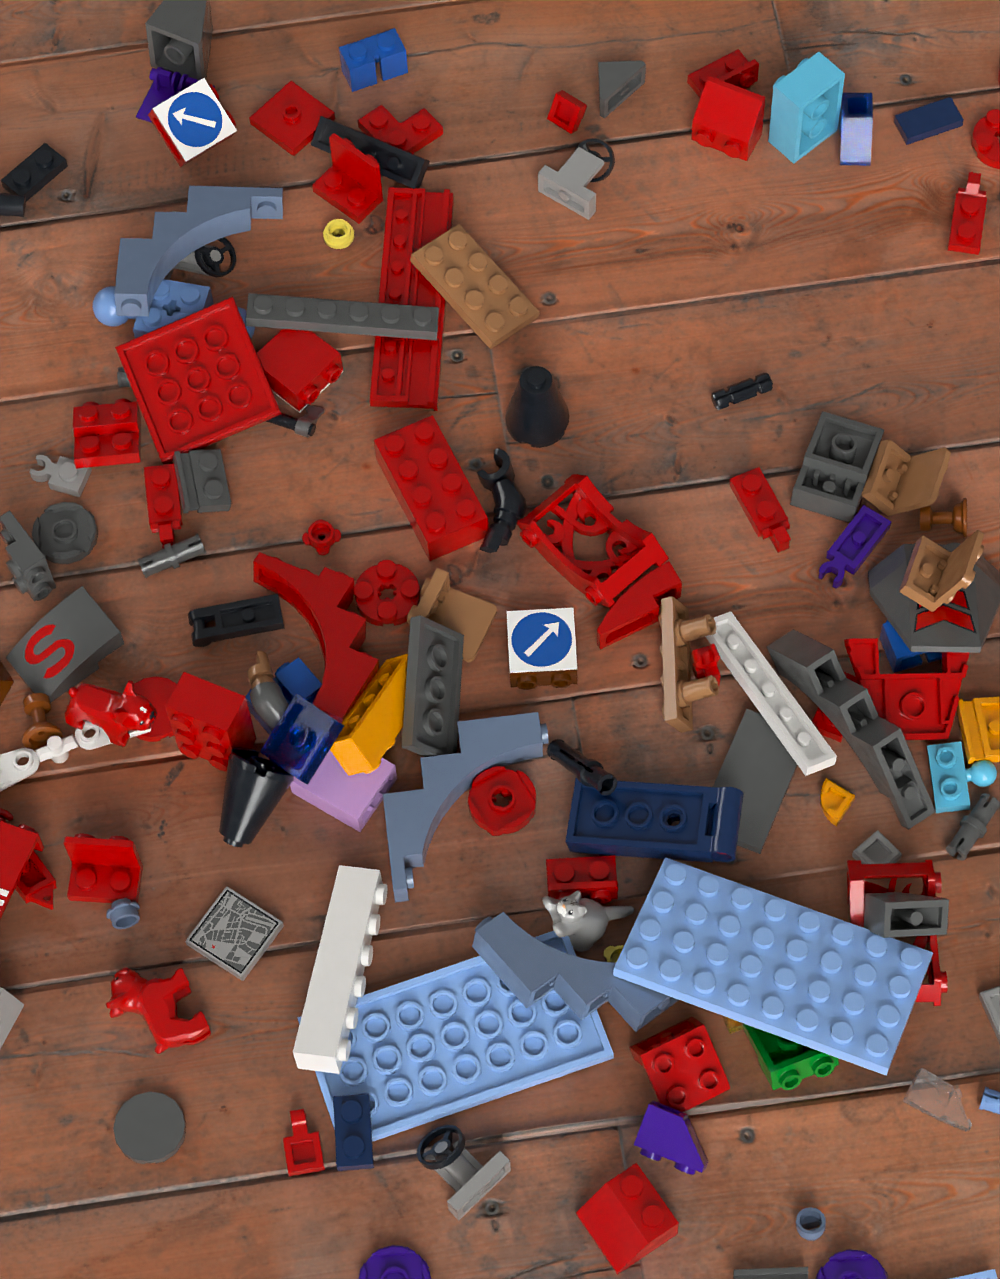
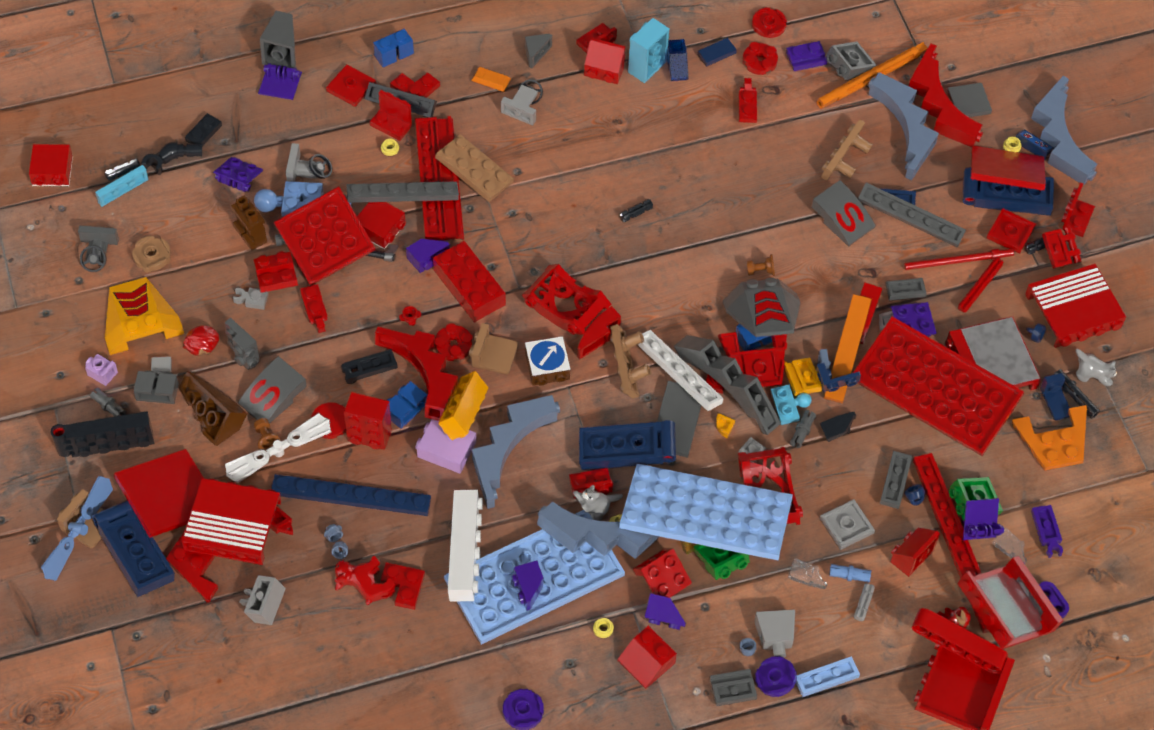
camera: 15 degrees left, 5 degrees down
dark grey tile [32,502,98,564] -> none
red bracket [64,833,143,903] -> none
red animal [65,680,157,747] -> none
dark grey tile [113,1092,186,1164] -> none
sand blue arch [114,186,283,317] -> none
dark grey pin [137,534,206,578] -> none
piece [148,78,237,167] -> none
dark grey plate [173,449,232,513] -> none
tile [185,886,284,981] -> none
black cone [219,747,295,847] -> none
dark grey piece [247,651,314,763] -> none
clear blue tile [260,694,345,785] -> none
red plate [283,1109,325,1176] -> none
dark blue plate [333,1094,374,1171] -> none
dark grey plate [402,615,464,757] -> none
light grey piece [417,1125,511,1221] -> none
red plate [468,766,536,836] -> none
black piece [477,448,526,553] -> none
black cone [505,366,569,448] -> none
red tile [547,90,587,134] -> none
black pin [547,739,617,795] -> none
red plate [691,644,721,686] -> none
red hinge [729,467,791,553] -> none
dark grey slope [790,411,884,523] -> none
dark purple plate [818,505,891,589] -> none
medium nougat bracket [861,439,951,516] -> none
dark grey slope [864,892,949,938] -> none
medium nougat bracket [899,530,984,612] -> none
none -> dark purple hinge [213,157,263,192]
none -> reddish brown hips [231,195,267,251]
none -> dark blue plate [272,474,431,516]
none -> sand blue hinge [332,541,348,559]
none -> red plate [381,562,425,610]
none -> dark purple slope [406,239,450,273]
none -> orange tile [471,67,511,92]
none -> dark purple slope [511,560,544,611]
none -> light yellow plate [593,618,614,638]
none -> light grey torso [754,610,795,657]

